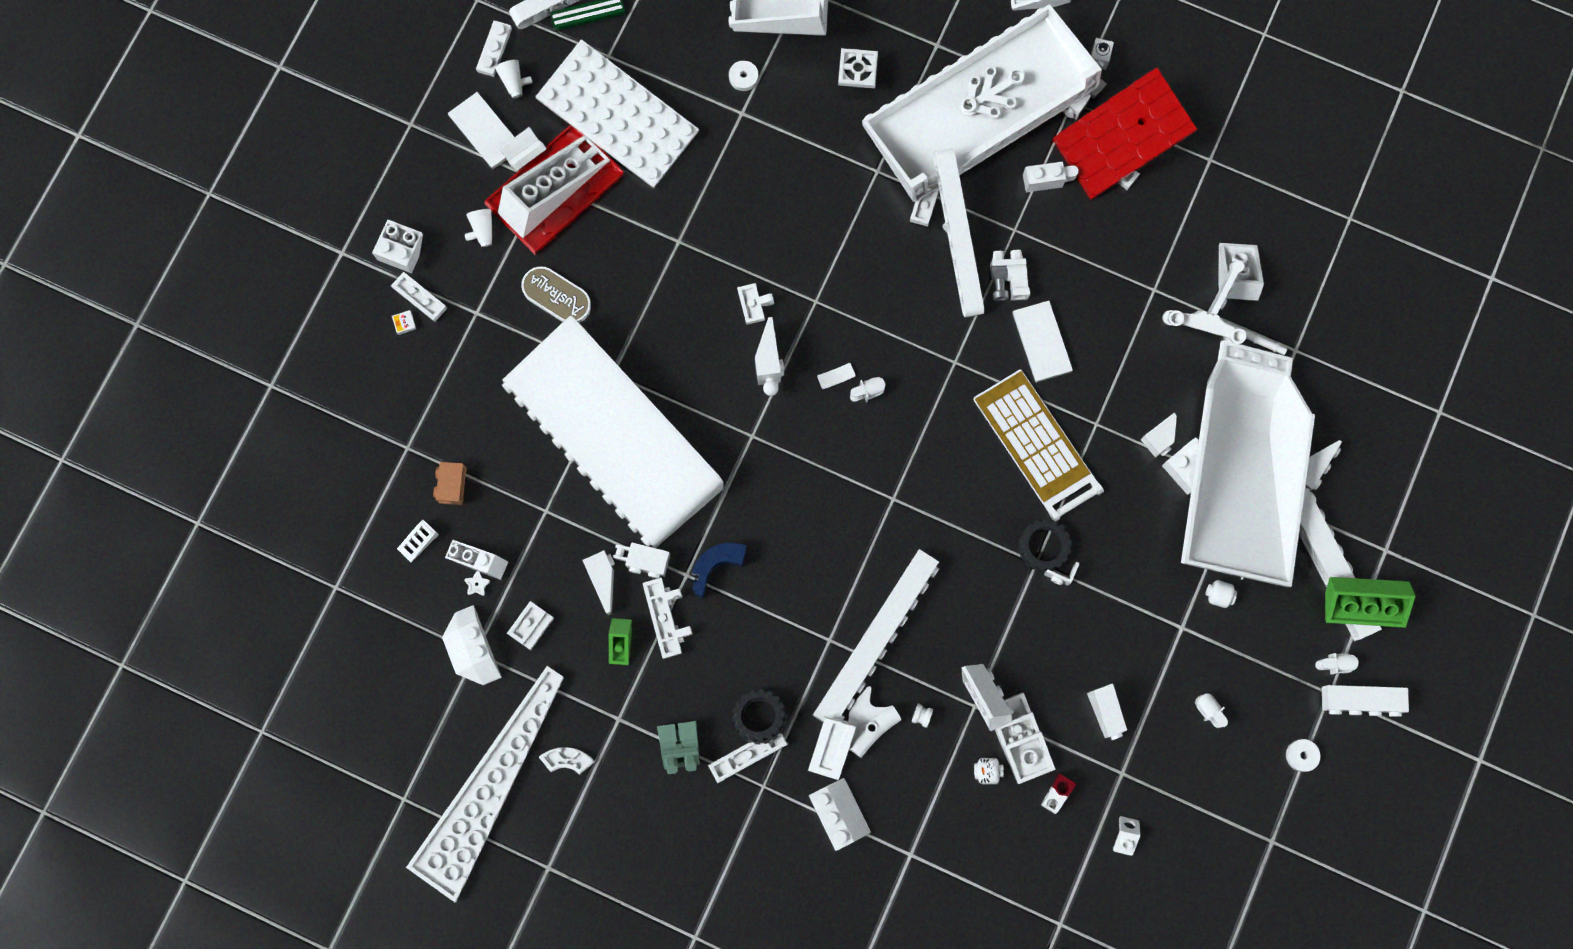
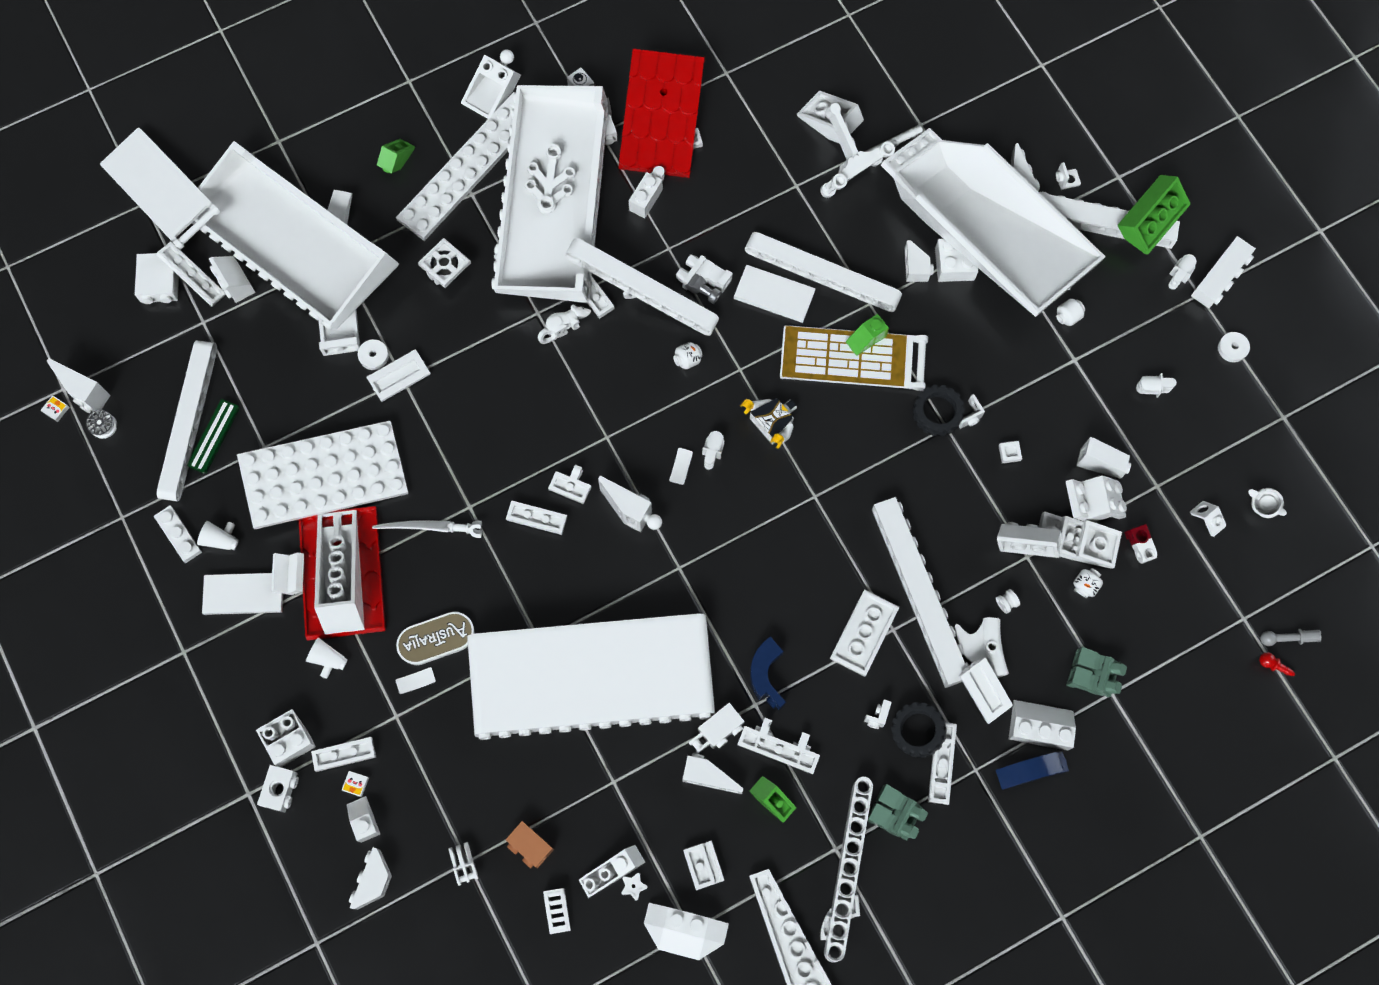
camera: 55 degrees left, 5 degrees down
none -> white brick [257,765,299,813]
none -> white panel [319,310,360,356]
none -> white slope [347,796,380,843]
none -> white slope [349,847,392,910]
none -> white piece [367,349,431,402]
none -> white sword [372,520,482,538]
none -> white sticker [395,667,436,694]
none -> white plate [396,92,515,241]
none -> white arm [448,842,479,886]
none -> white plate [506,501,567,535]
none -> white animal [538,305,591,344]
none -> white head [673,342,702,369]
none -> torso [740,398,797,449]
none -> white beam [745,232,902,312]
none -> white beam [824,777,873,962]
none -> white tile [830,589,899,677]
none -> bright green slope [846,314,889,356]
none -> white bracket [864,700,891,729]
none -> dark blue arch [996,752,1069,790]
none -> white plate [999,441,1022,463]
none -> white bracket [1056,162,1081,190]
none -> white bracket [1066,475,1127,522]
none -> sand green hips [1066,647,1127,697]
none -> white hair [1249,488,1287,518]

